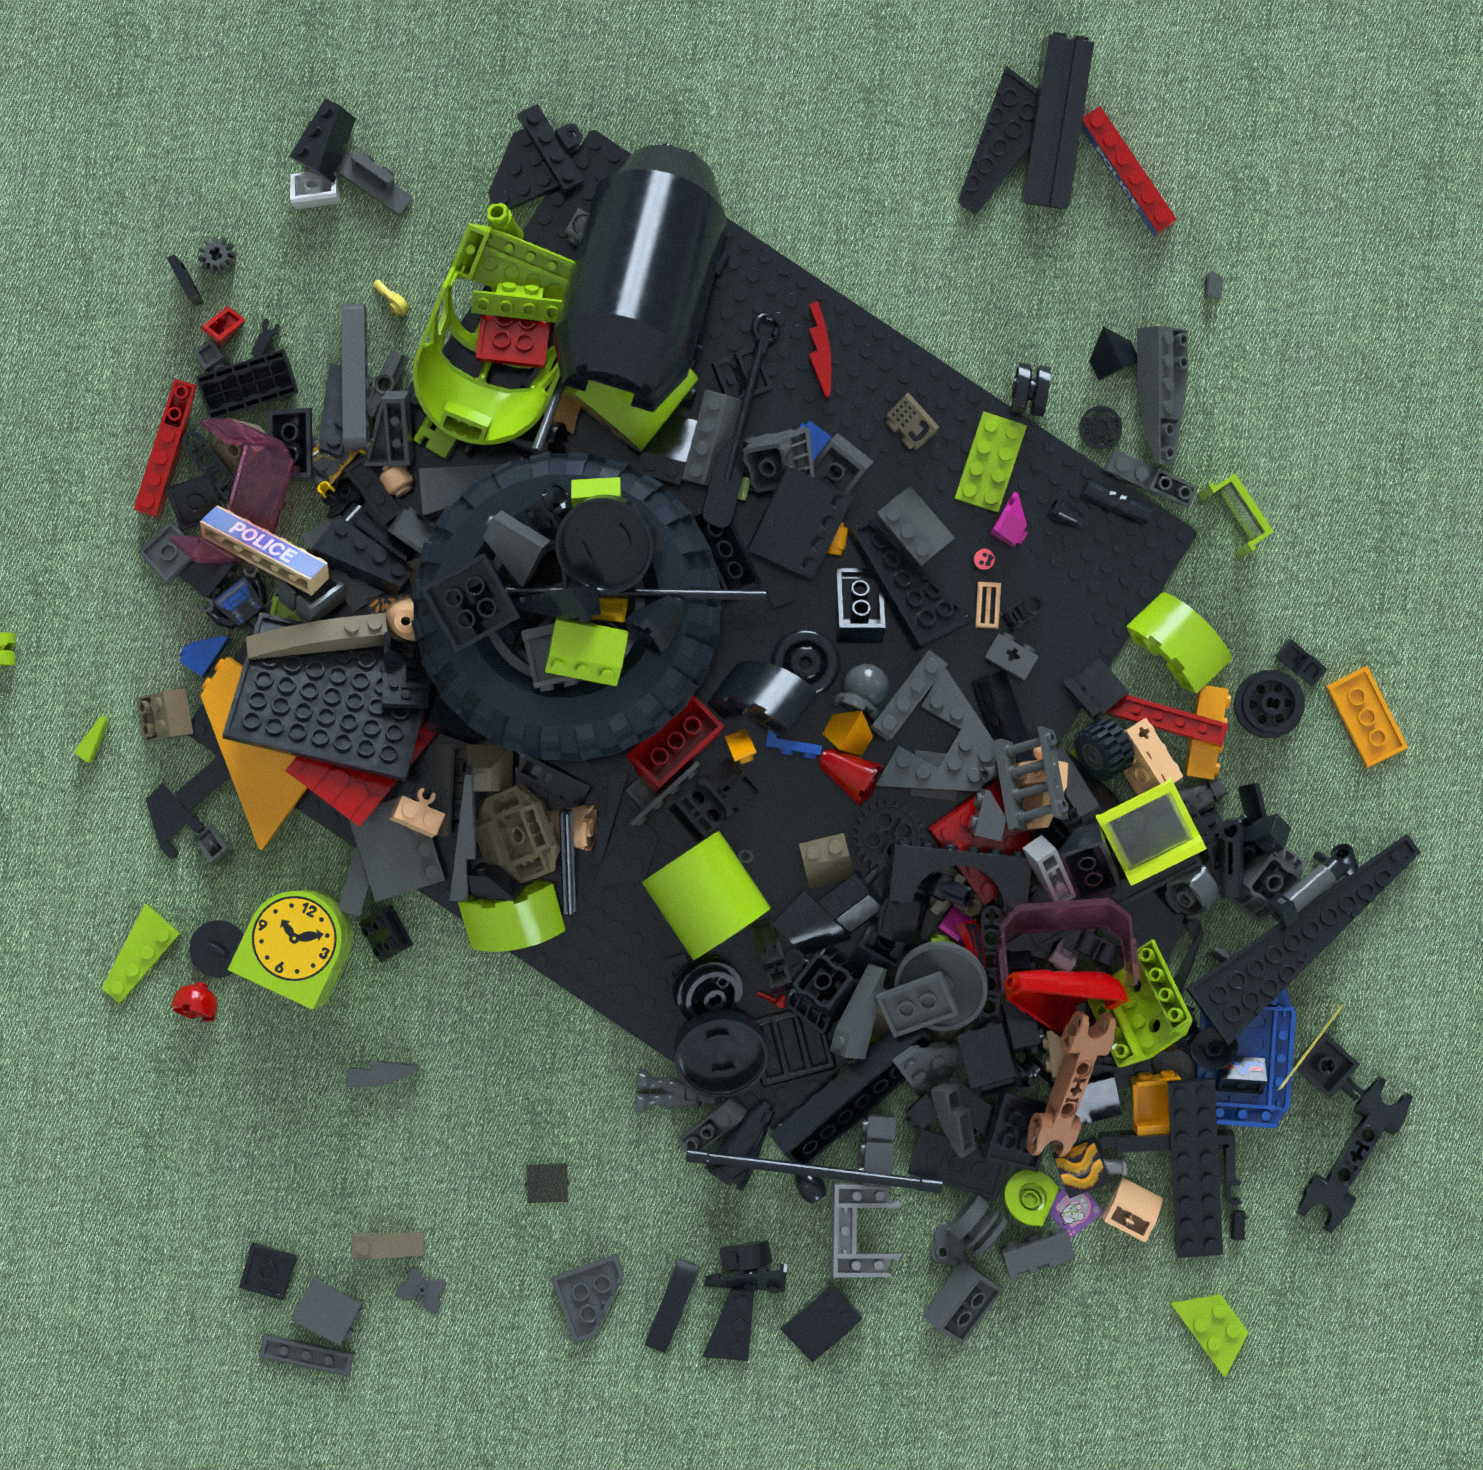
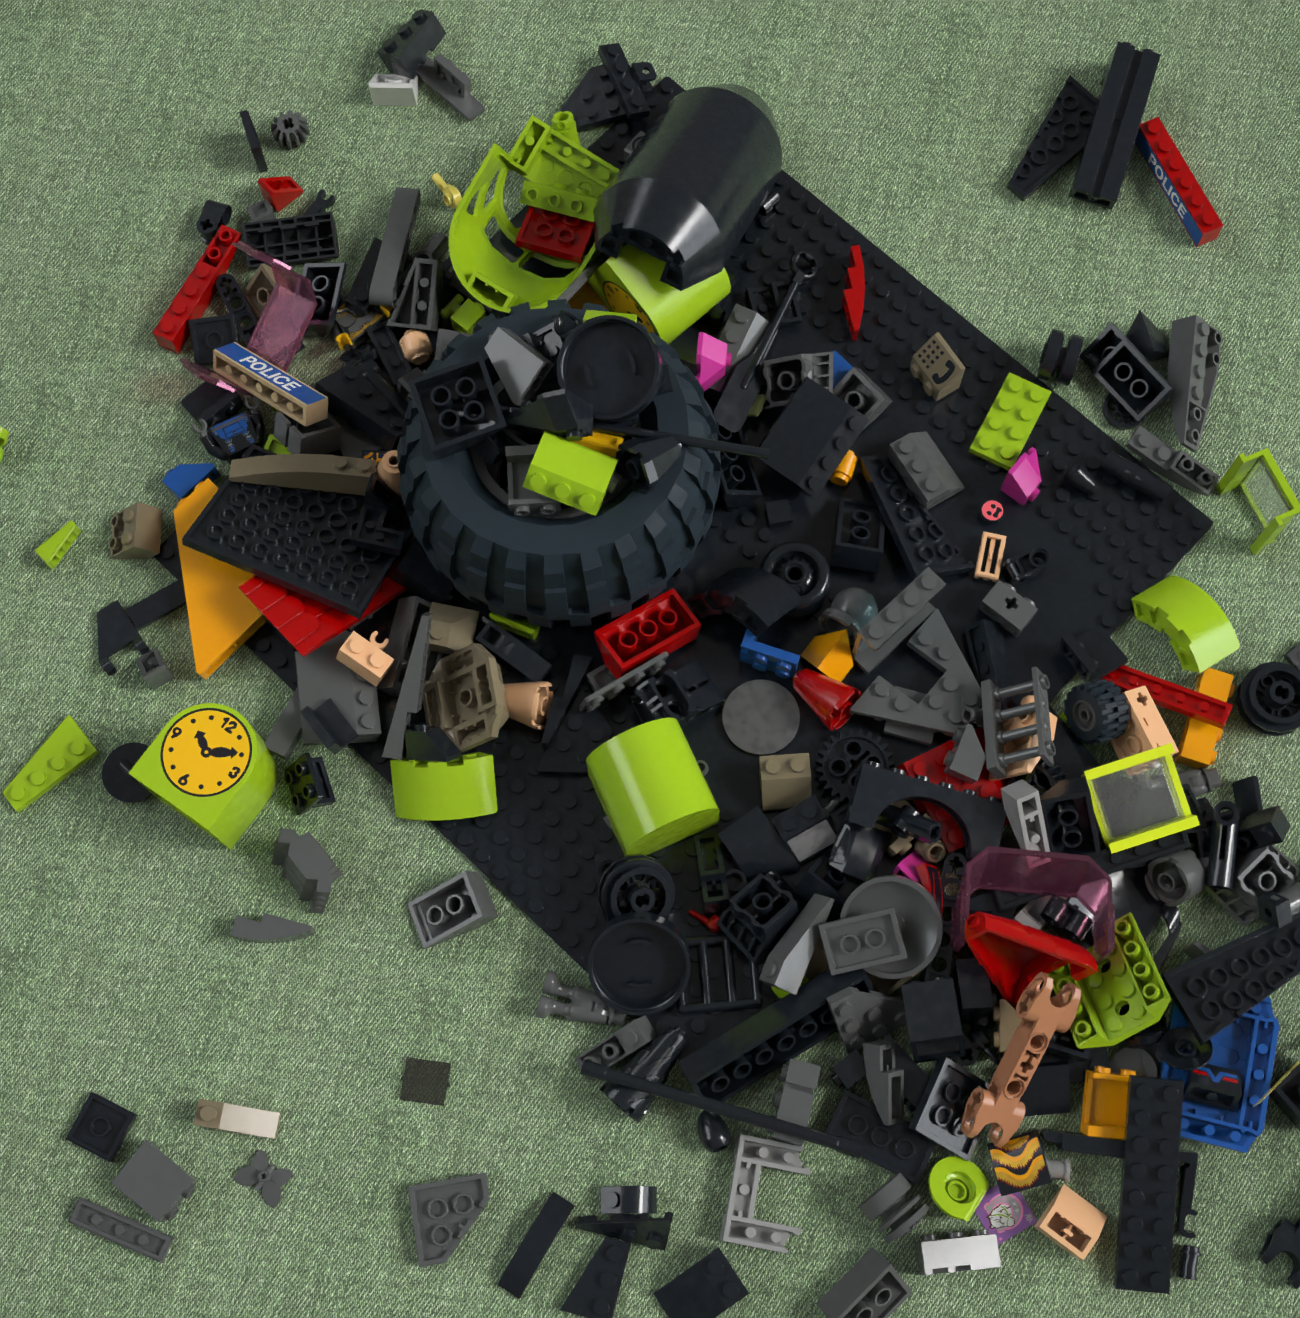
camera: 10 degrees right, 15 degrees down
dark grey tile [138,520,202,585] -> none
red cylinder [170,982,218,1022] -> none
black axle [559,808,576,915] -> none
light orange slope [725,728,757,765] -> none
dark grey plate [930,1221,969,1267] -> none
dark grey slope [1204,272,1223,299] -> none
none -> black piece [196,200,232,245]
none -> dark grey slope [272,828,343,914]
none -> black panel [300,698,359,754]
none -> dark grey slope [407,871,498,949]
none -> dark pink slope [695,332,732,391]
none -> flat silver sticker [722,680,800,755]
none -> black slope [1079,322,1173,422]

